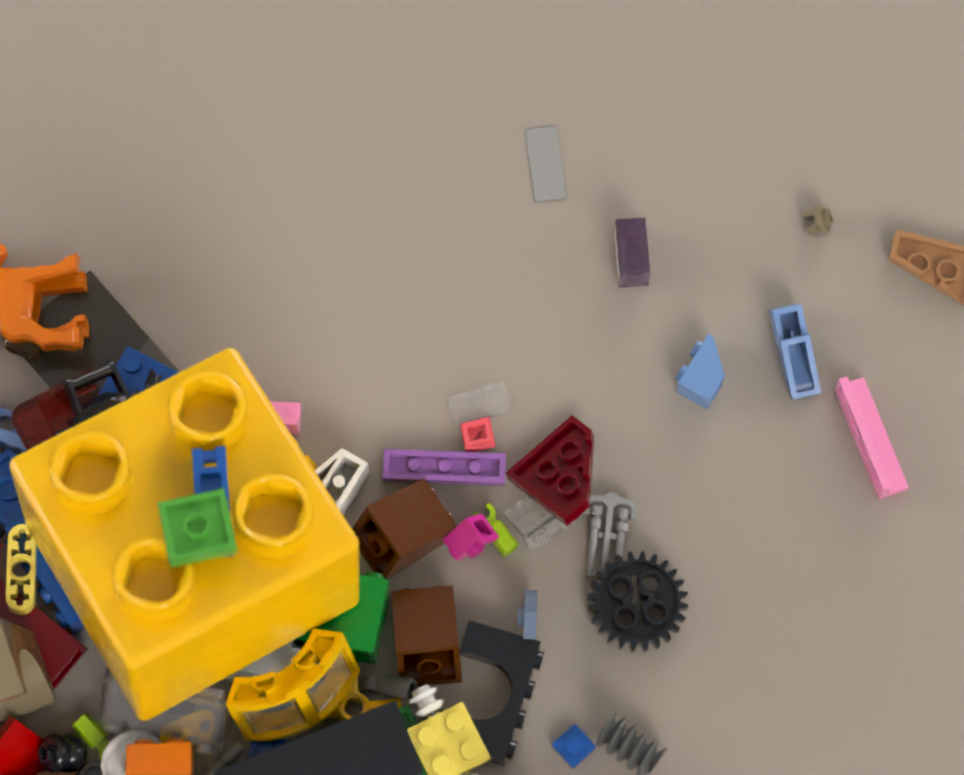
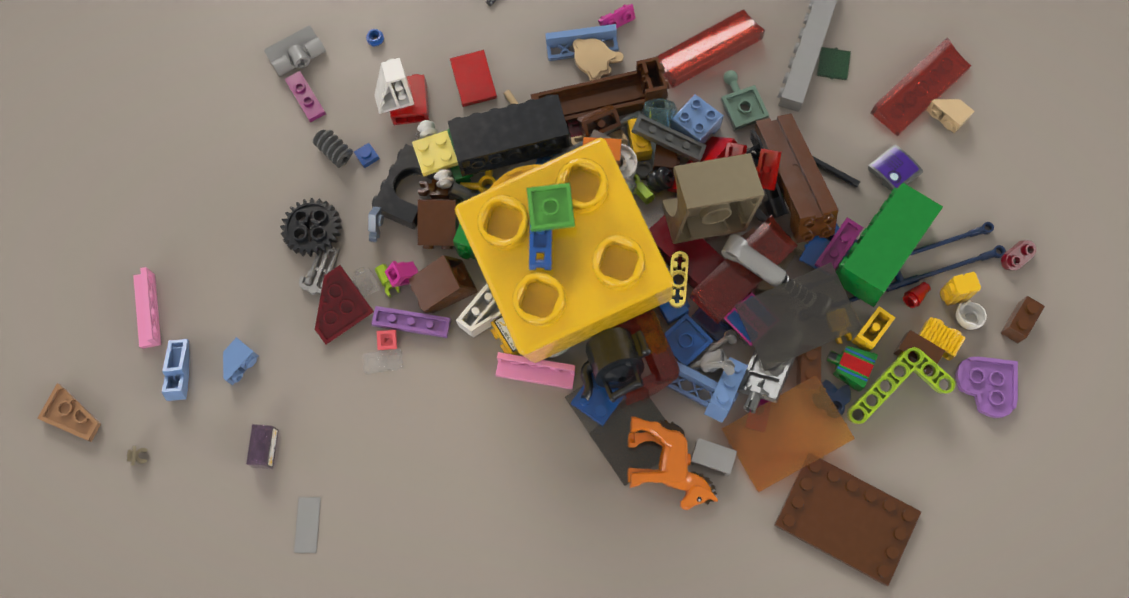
camera: 170 degrees left, 0 degrees up
none -> reddish brown plate [417,179,450,199]

